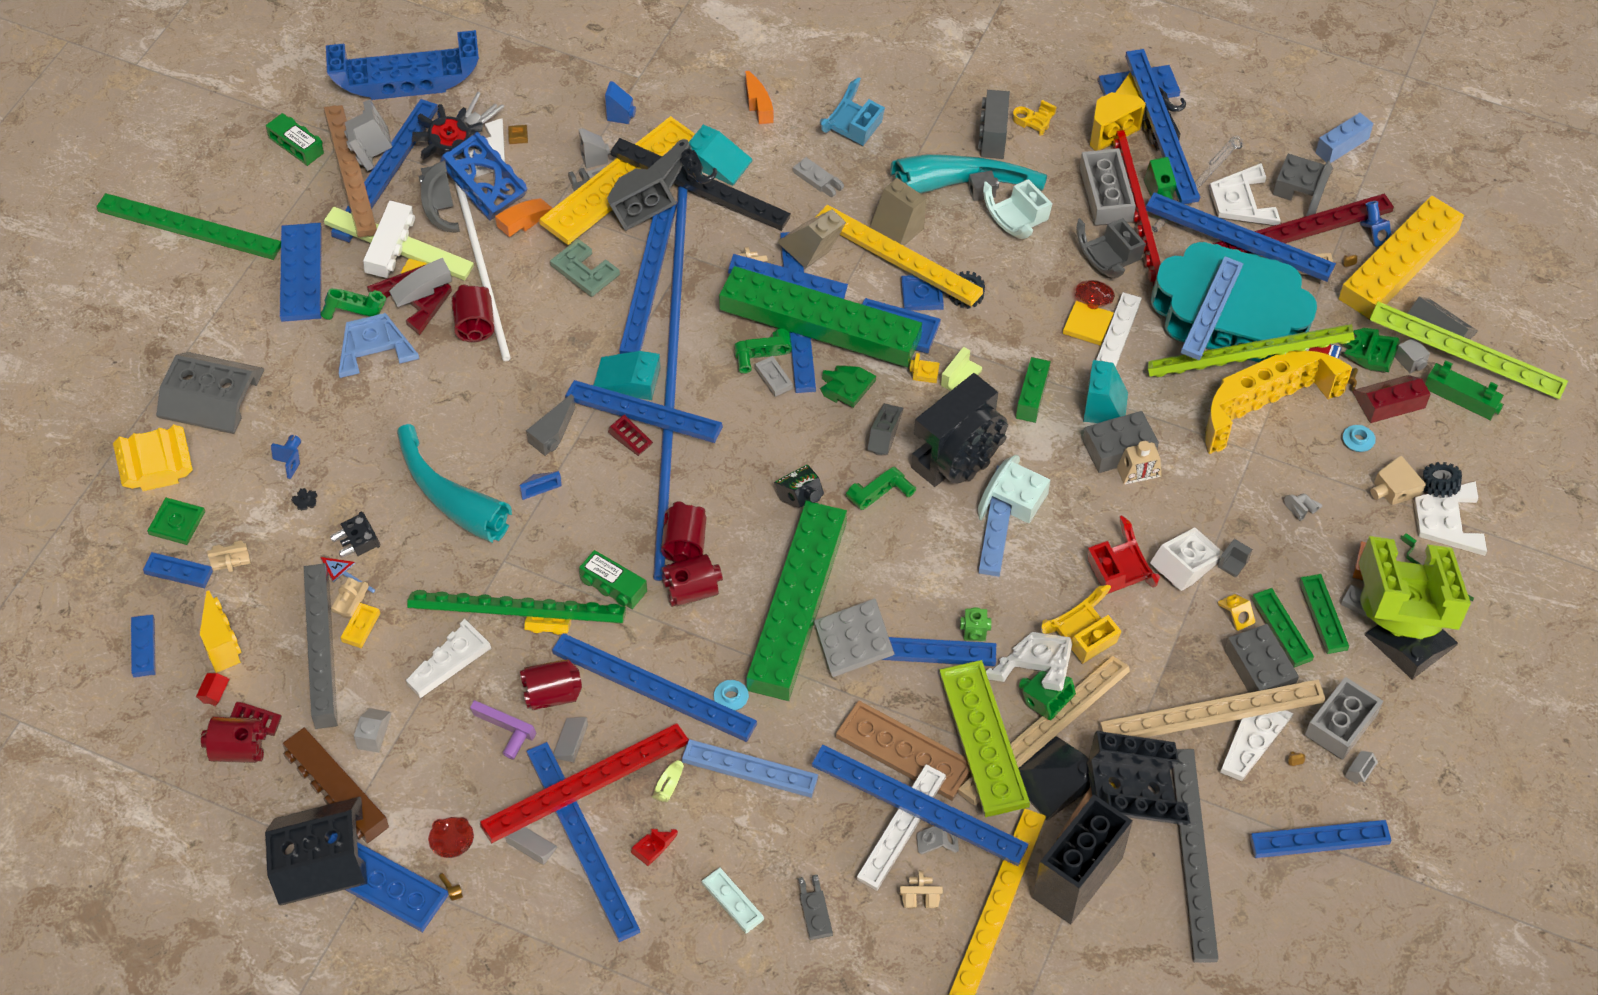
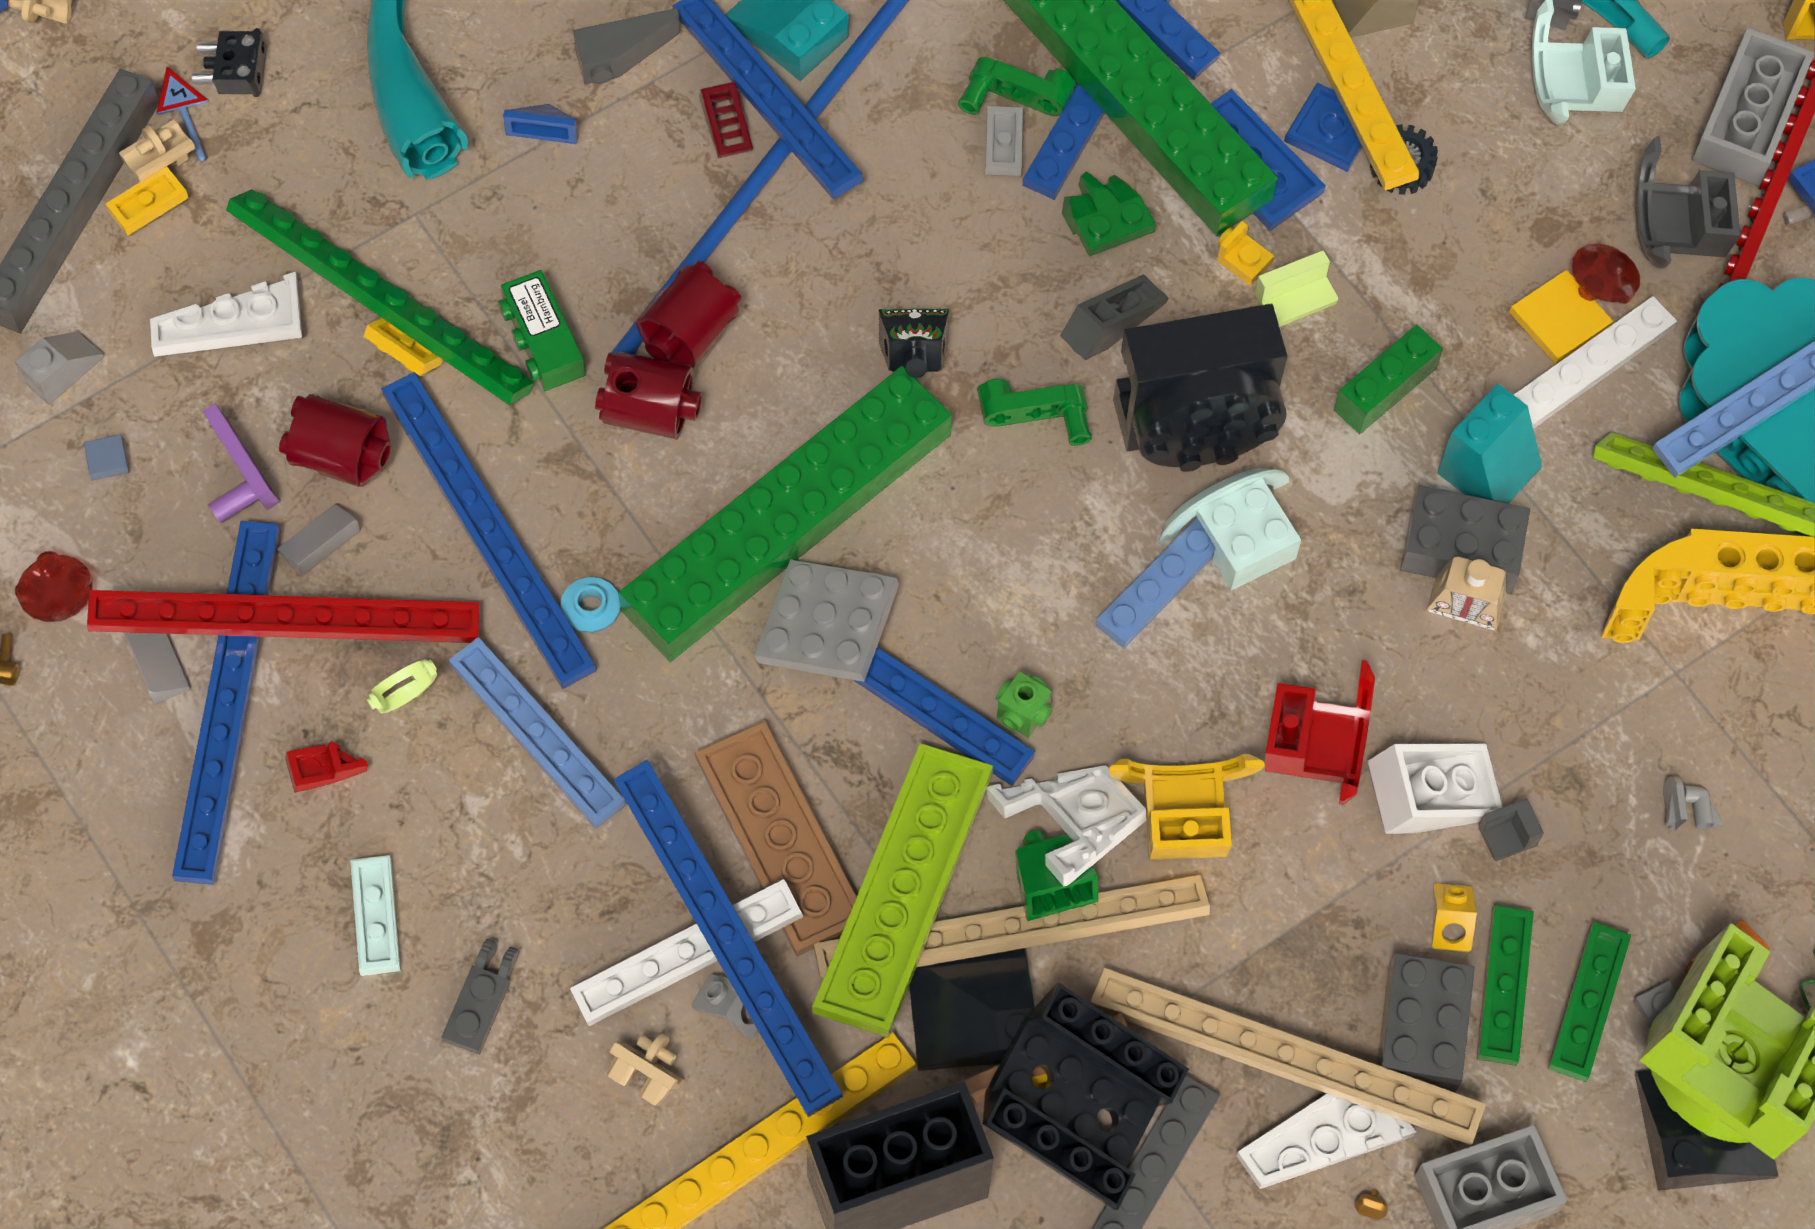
camera: 30 degrees right, 10 degrees up
none -> sand blue tile [84,434,129,481]

